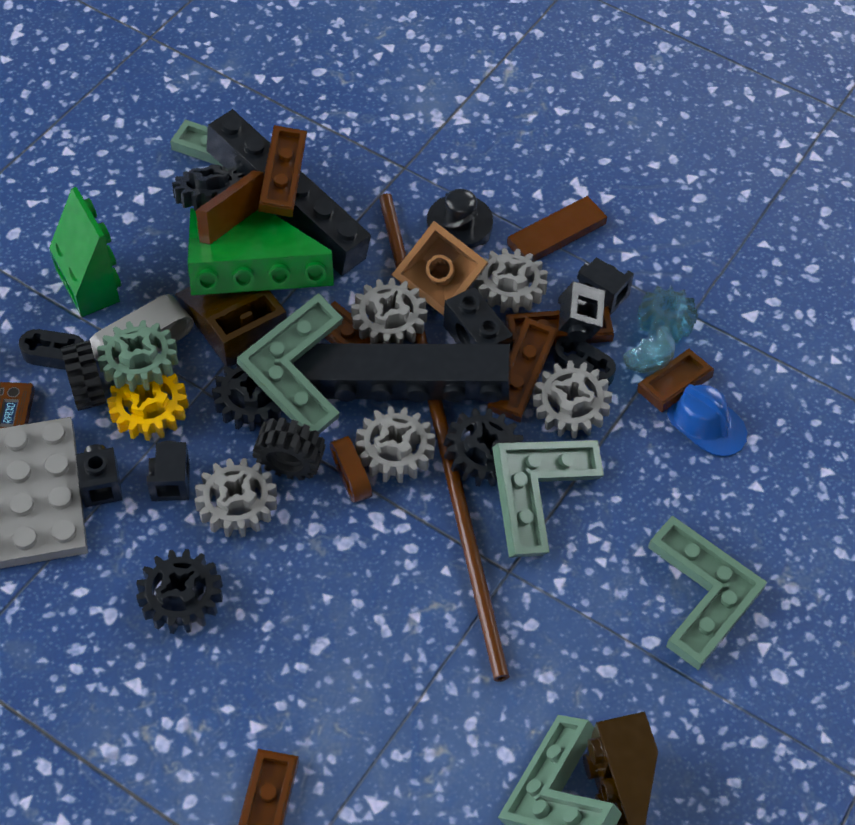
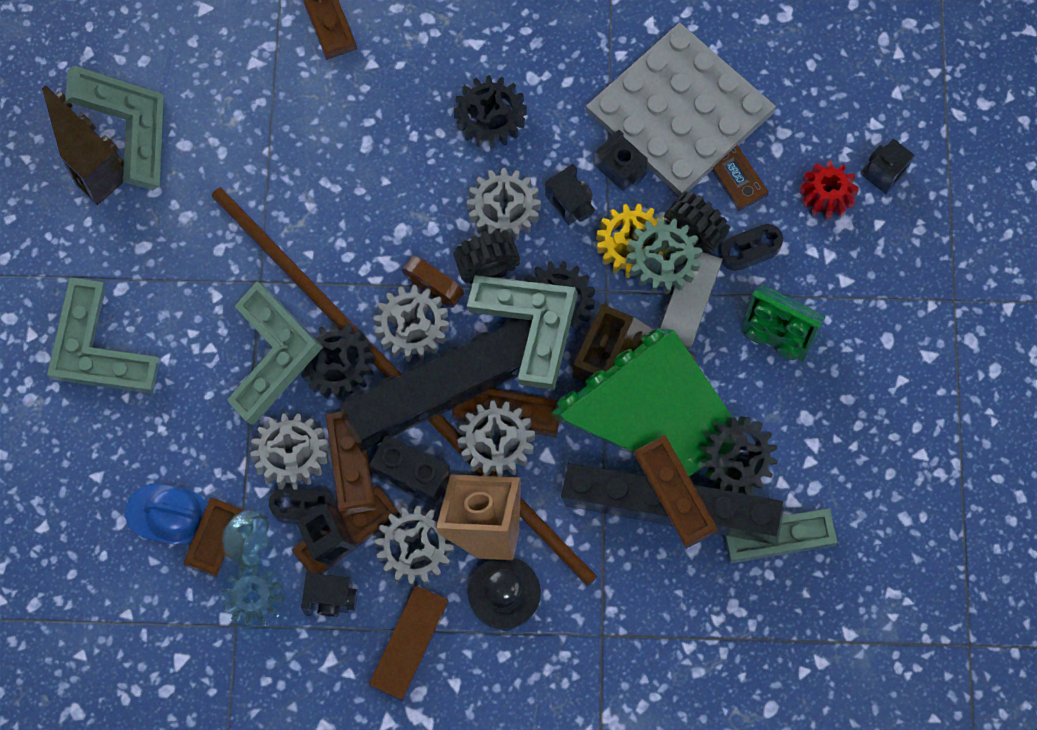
camera: 150 degrees right, 15 degrees up
reddish brown tile [196,170,264,244] -> none

